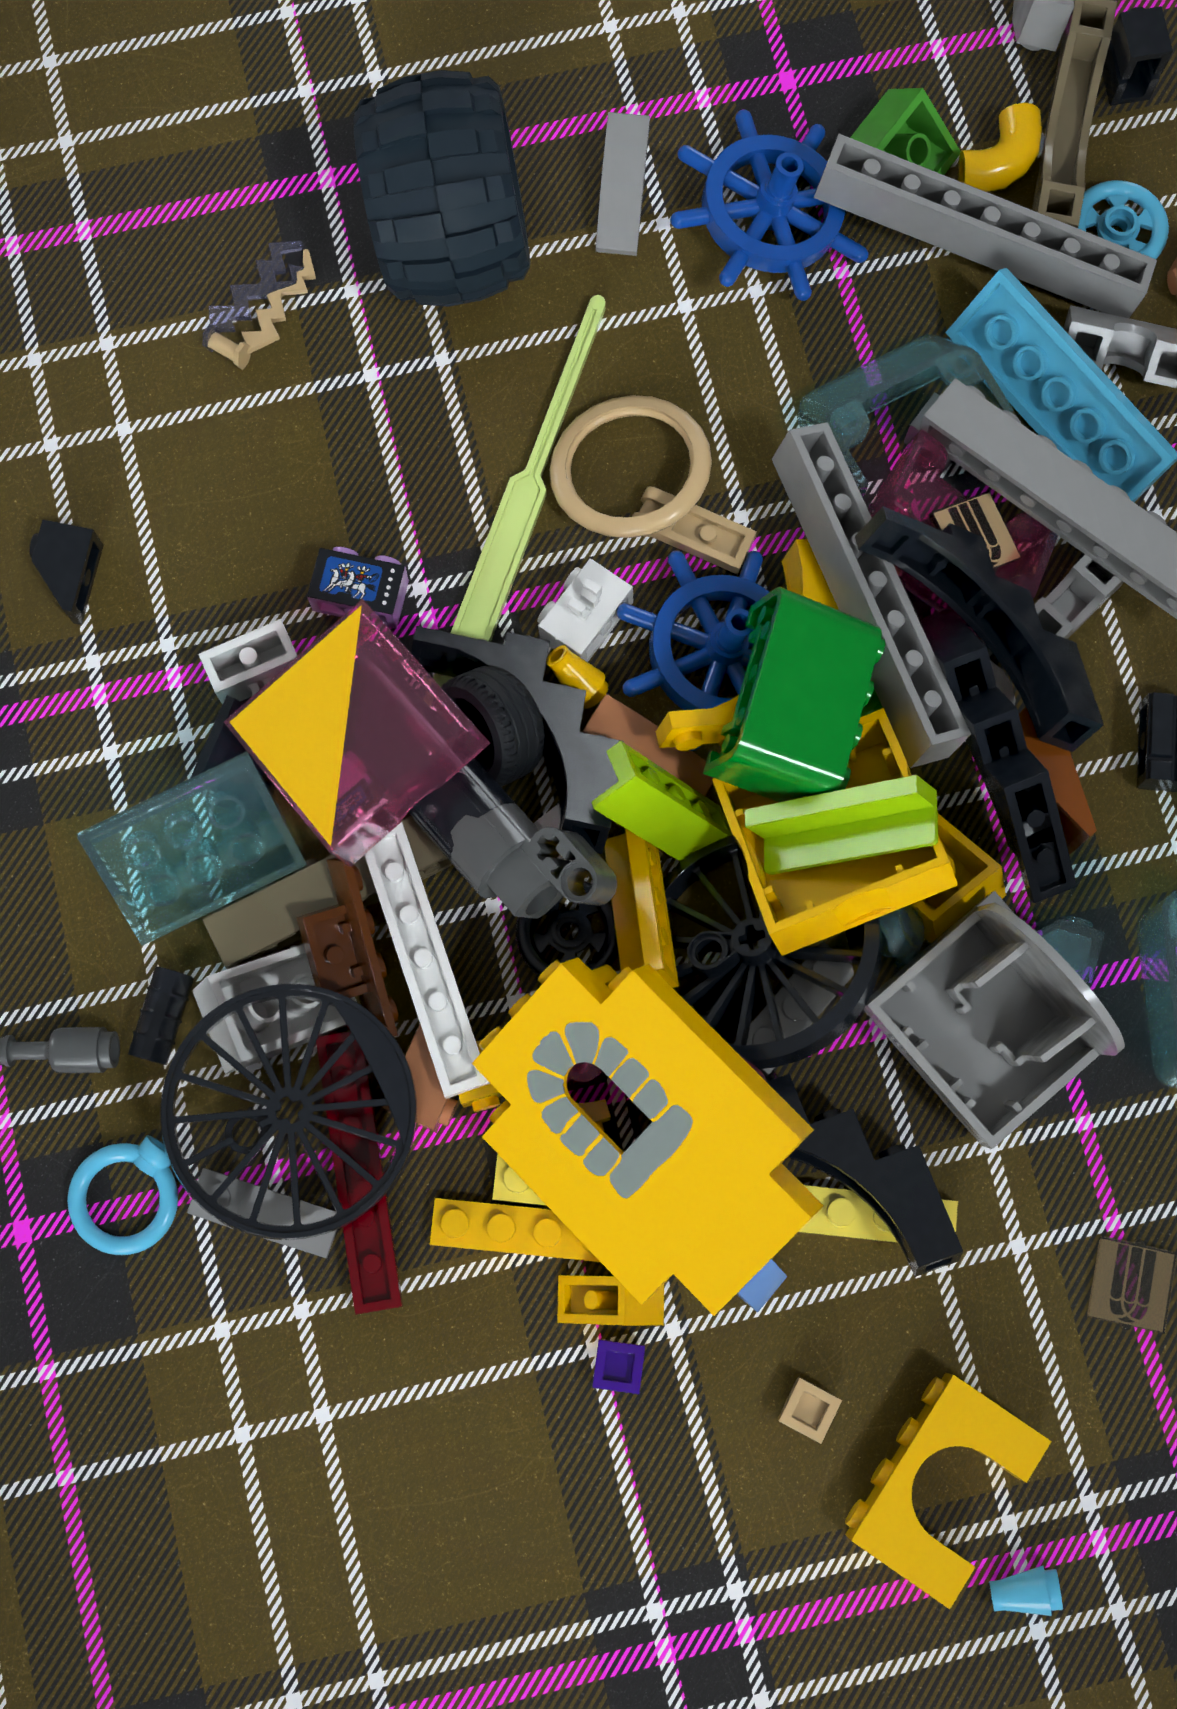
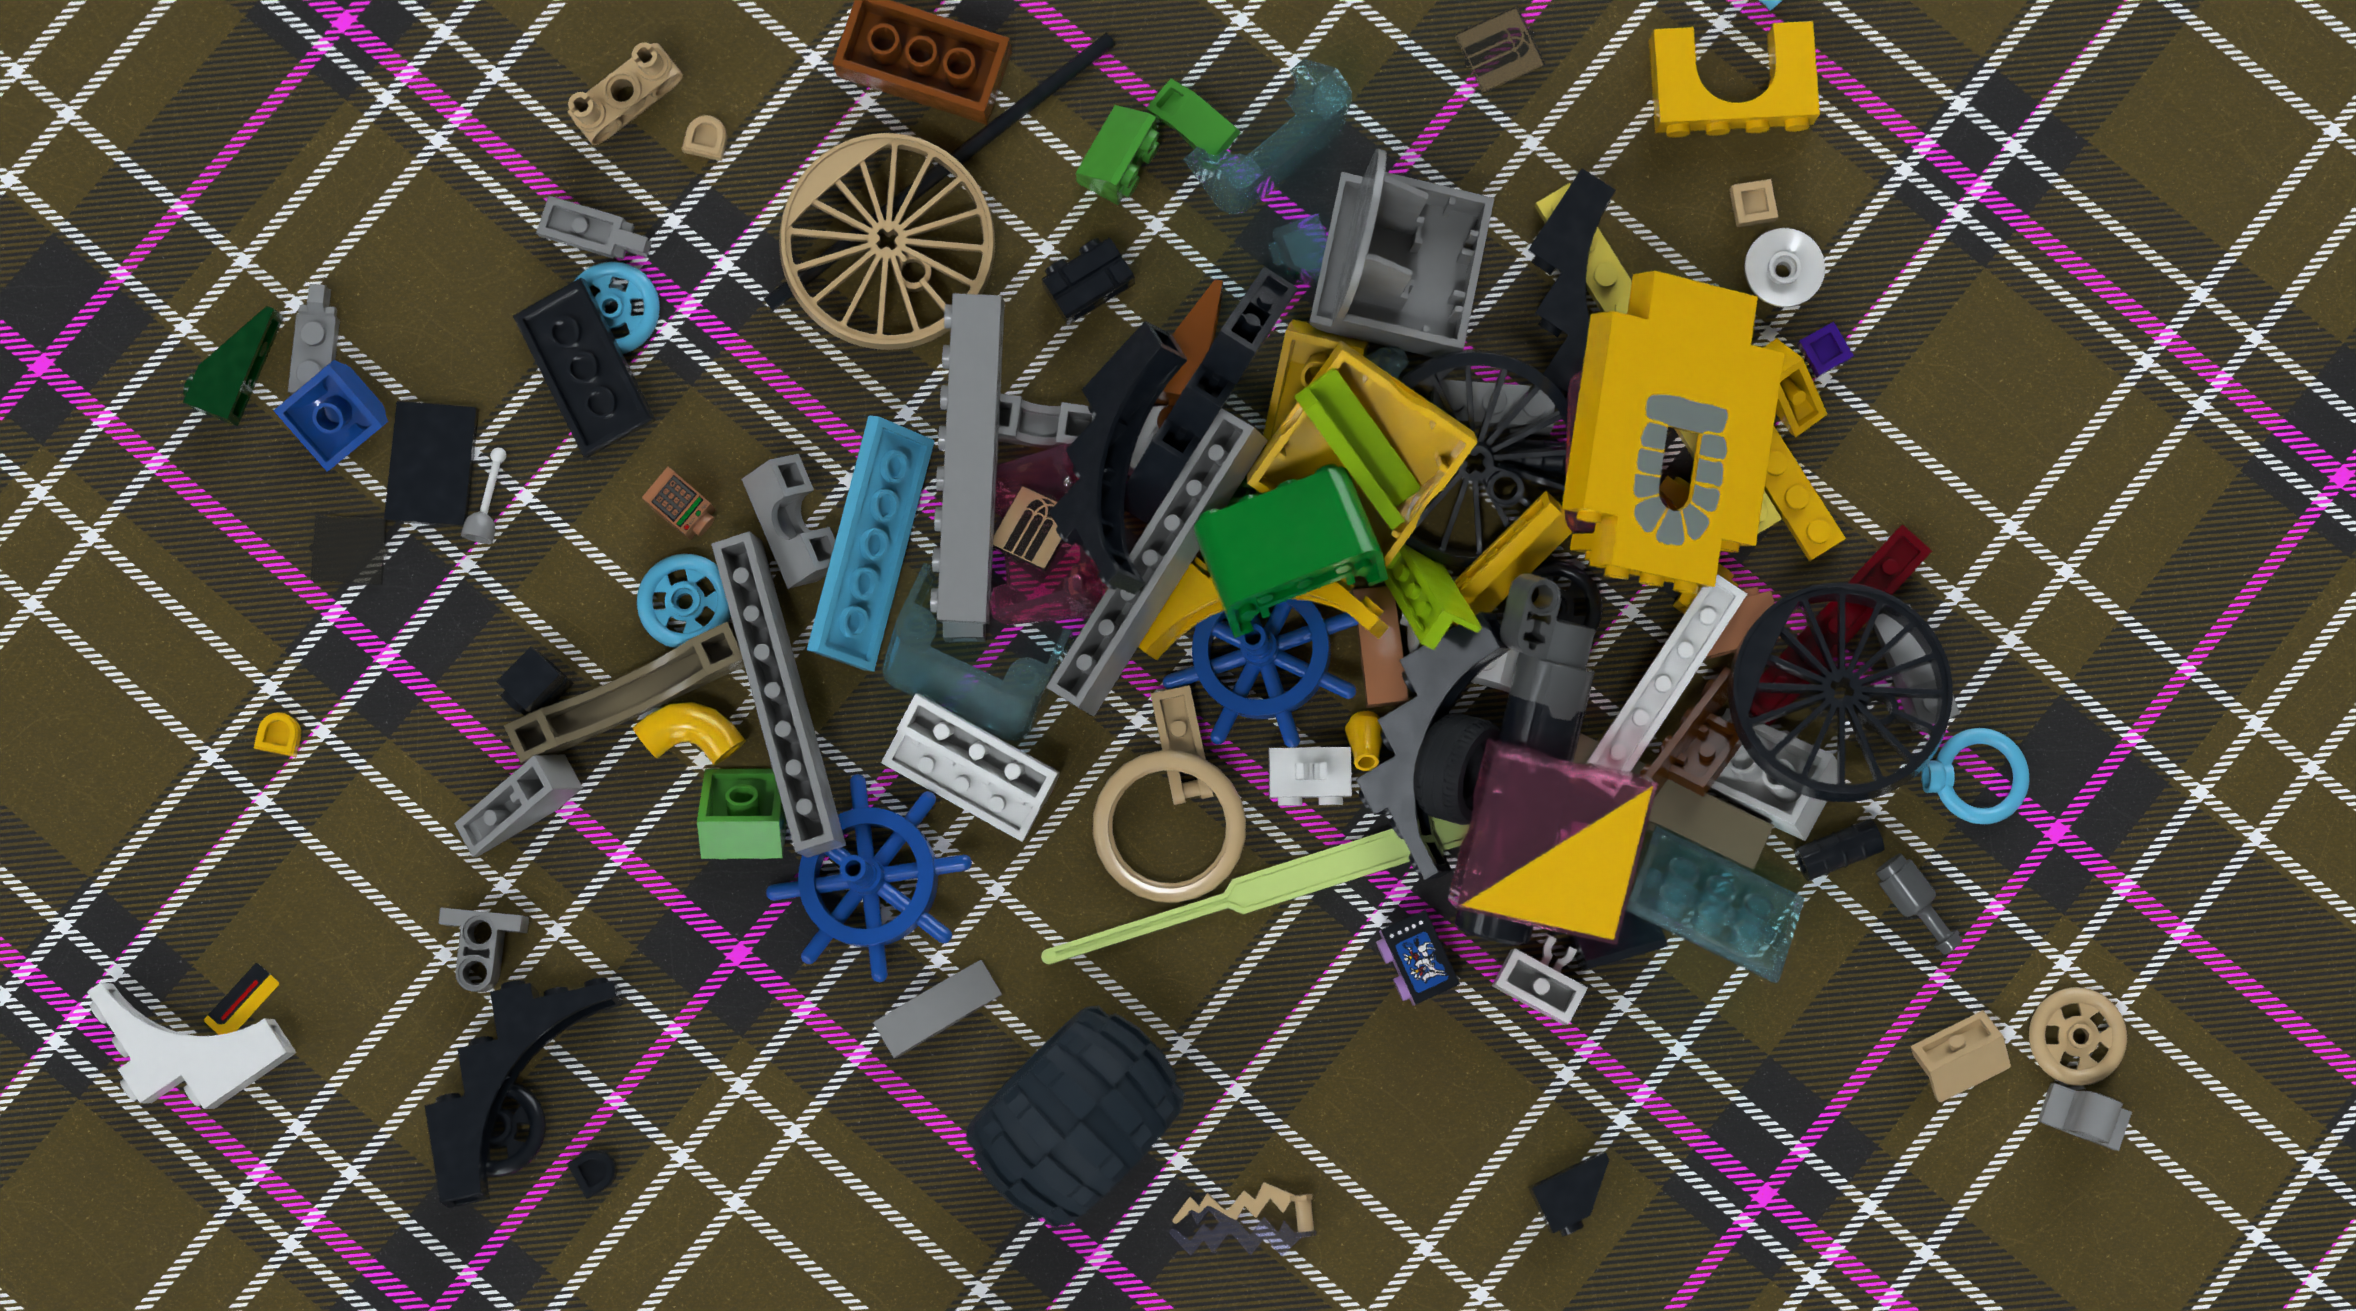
camera: 125 degrees left, 5 degrees up
none -> white brick [881,693,1060,842]
none -> white dish [1744,228,1825,307]

